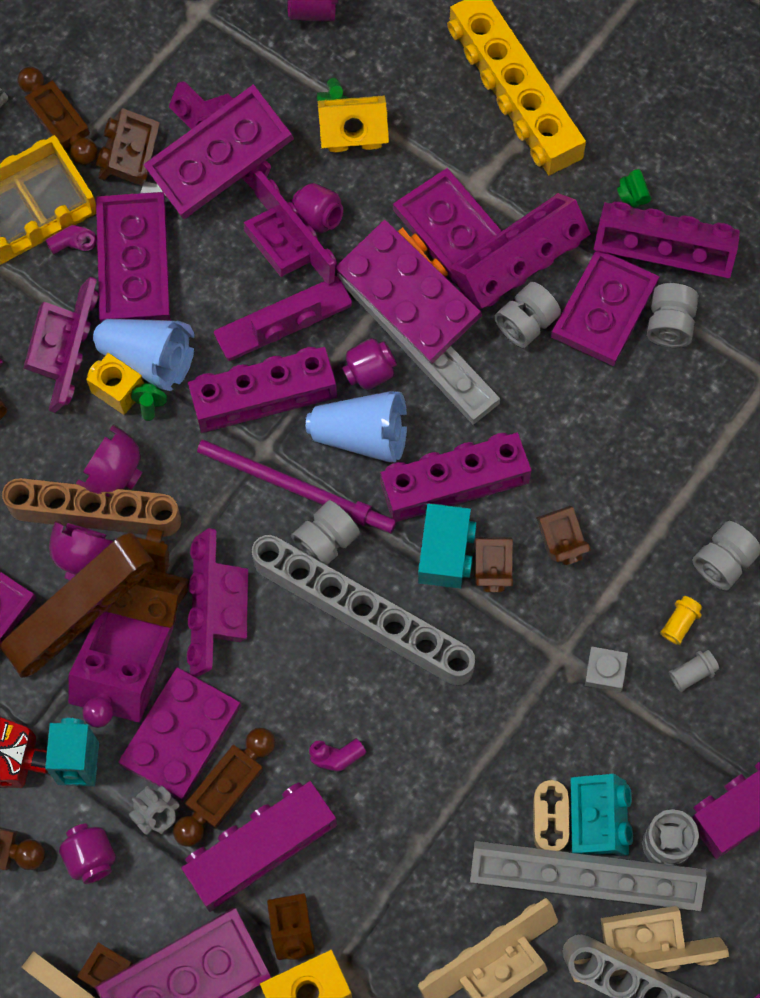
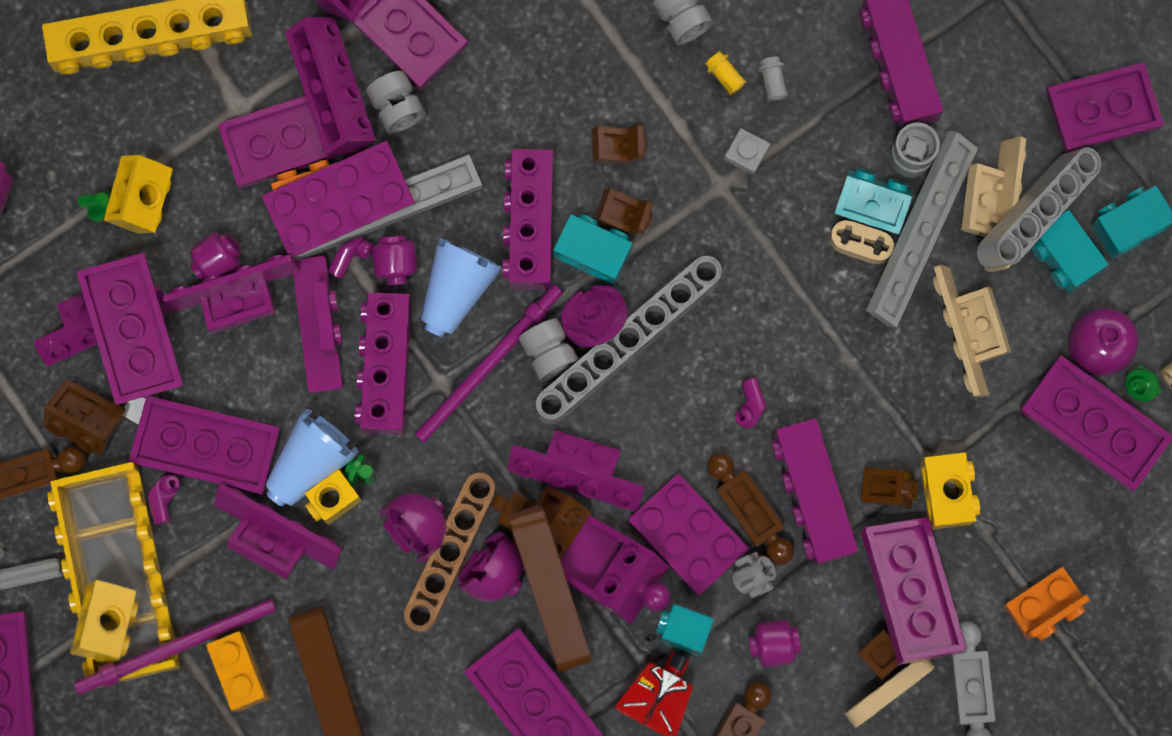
camera: 75 degrees left, 10 degrees up
none -> magenta arm [328,236,374,278]
none -> magenta tile [561,285,628,347]

